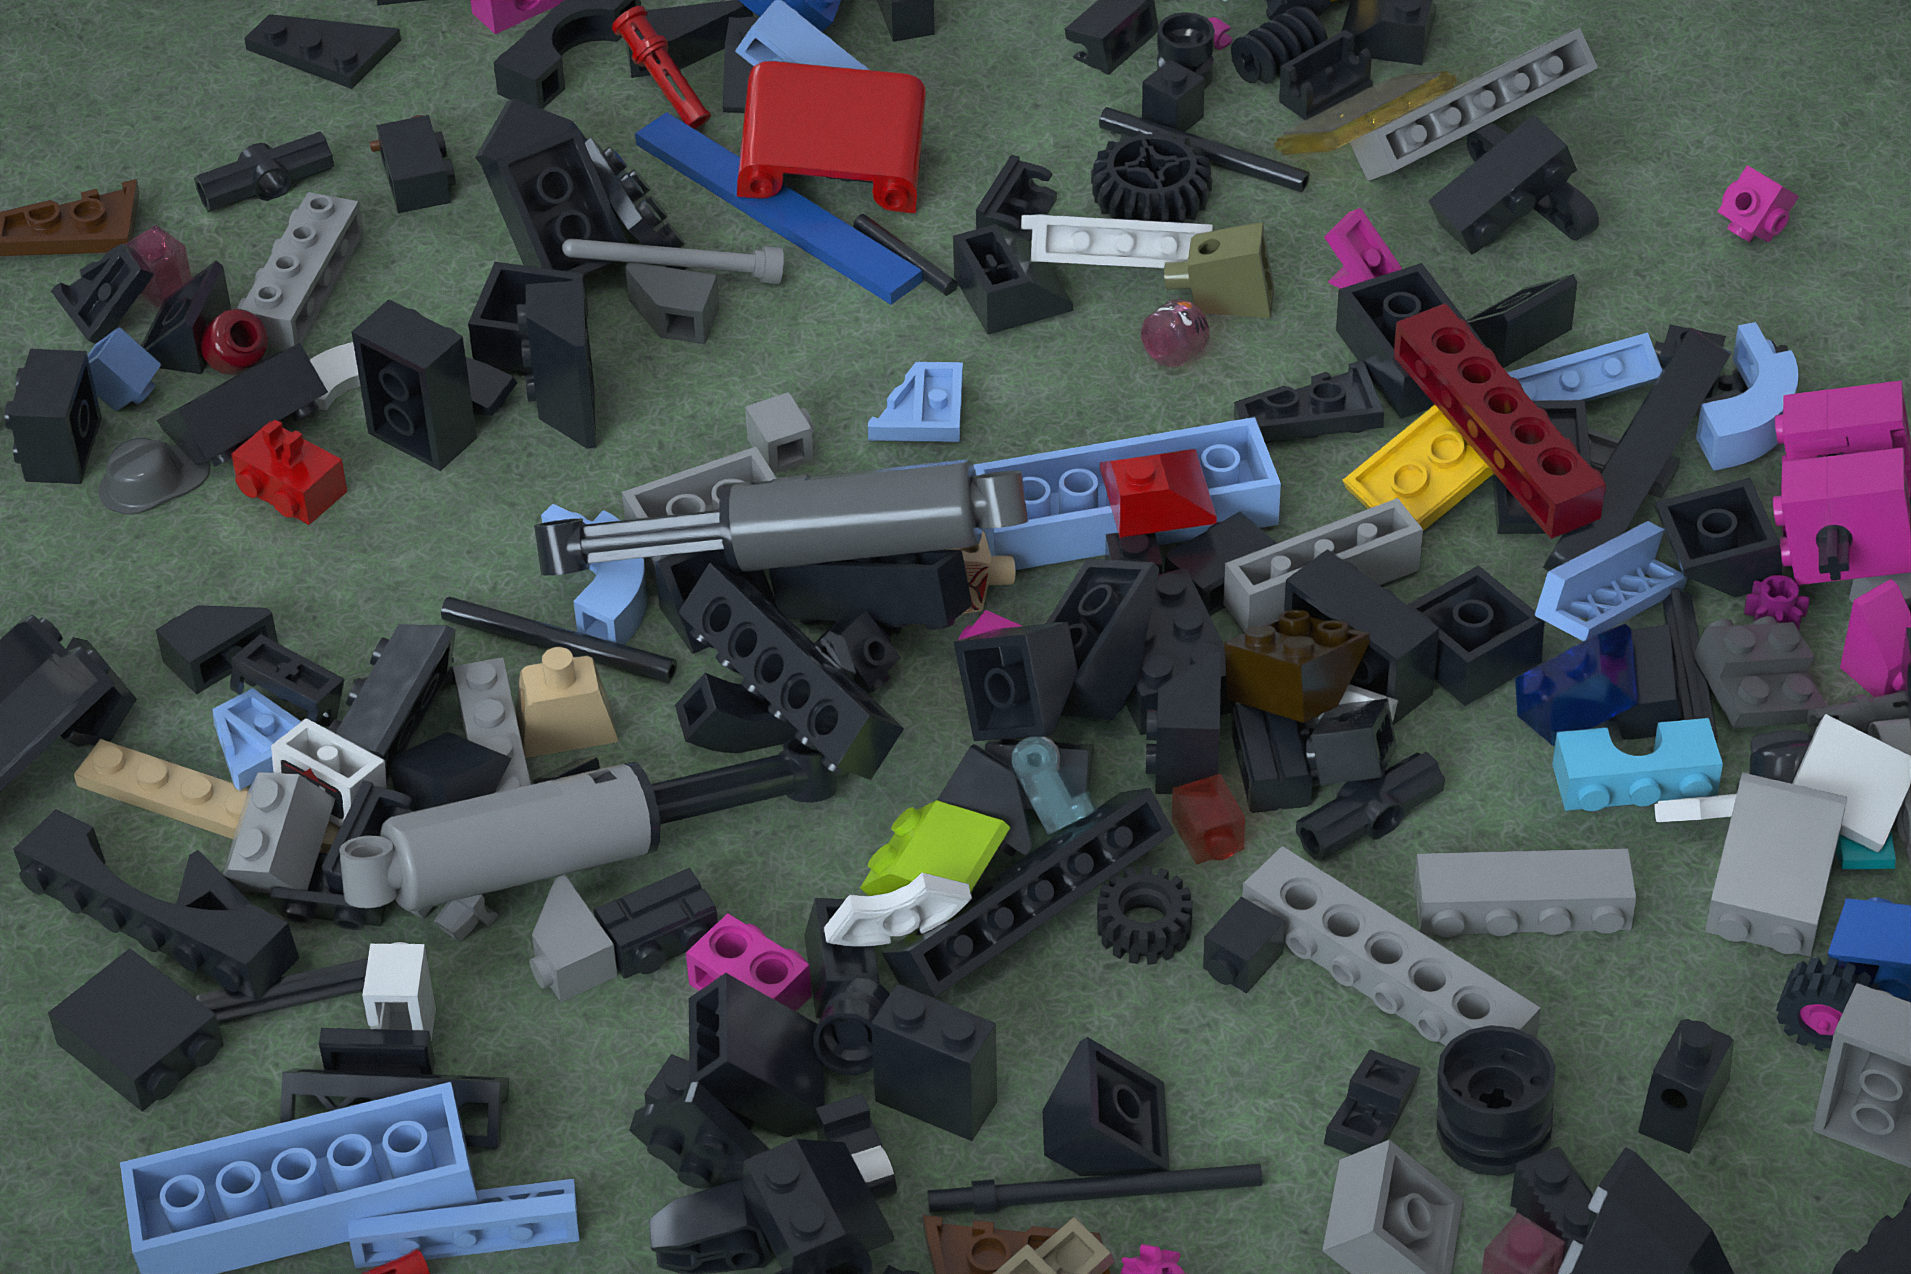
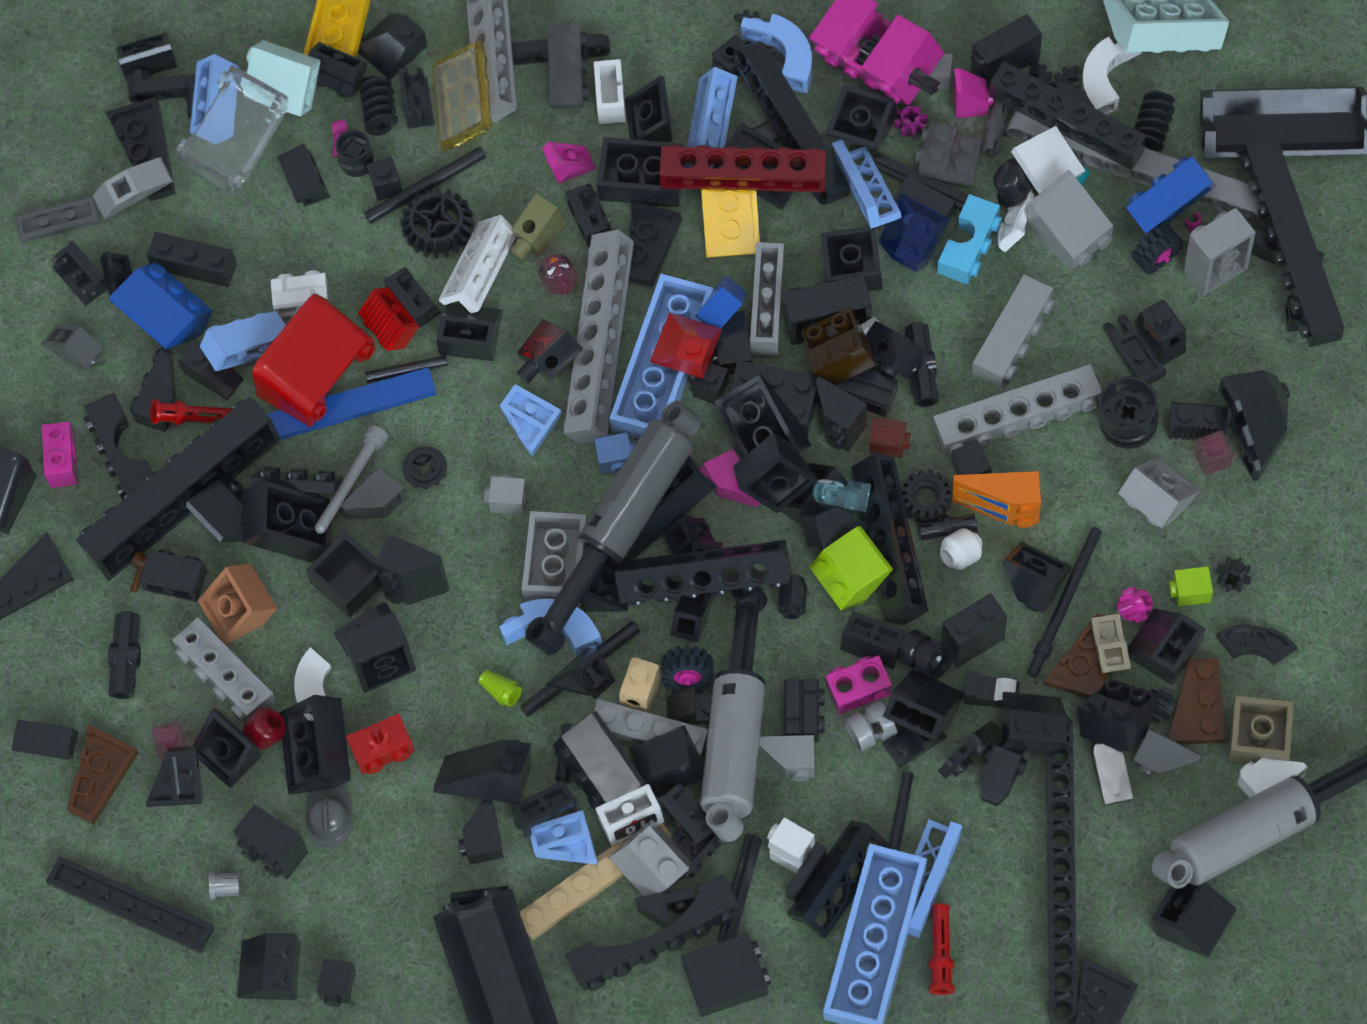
camera: 55 degrees left, 20 degrees up
medium blue brick [88,327,161,411] -> none
white tile [824,873,972,946] -> none
black slope [1324,1049,1421,1155] -> none
none -> black hinge [11,719,79,760]
none -> black brick [75,396,281,582]
none -> nougat slope [197,564,278,645]
none -> white brick [271,270,330,318]
none -> red brick [358,287,420,351]
none -> black gear [402,446,447,489]
none -> black slope [433,740,531,804]
none -> lime cone [479,670,522,707]
none -> black torso [516,319,583,384]
none -> black slope [545,648,615,700]
none -> light grey brick [564,229,634,444]
none -> black hinge [565,184,613,247]
none -> white piece [594,59,626,124]
none -> black wheel [661,645,713,694]
none -> blue slope [695,275,747,328]
none -> black brick [777,575,808,619]
none -> light grey wheel [844,701,897,752]
none -> black bar [888,771,914,851]
none -> black pin [919,513,978,540]
none -> white head [940,528,982,570]
none -> orange slope [952,471,1041,528]
none -> black hinge [1103,314,1166,384]

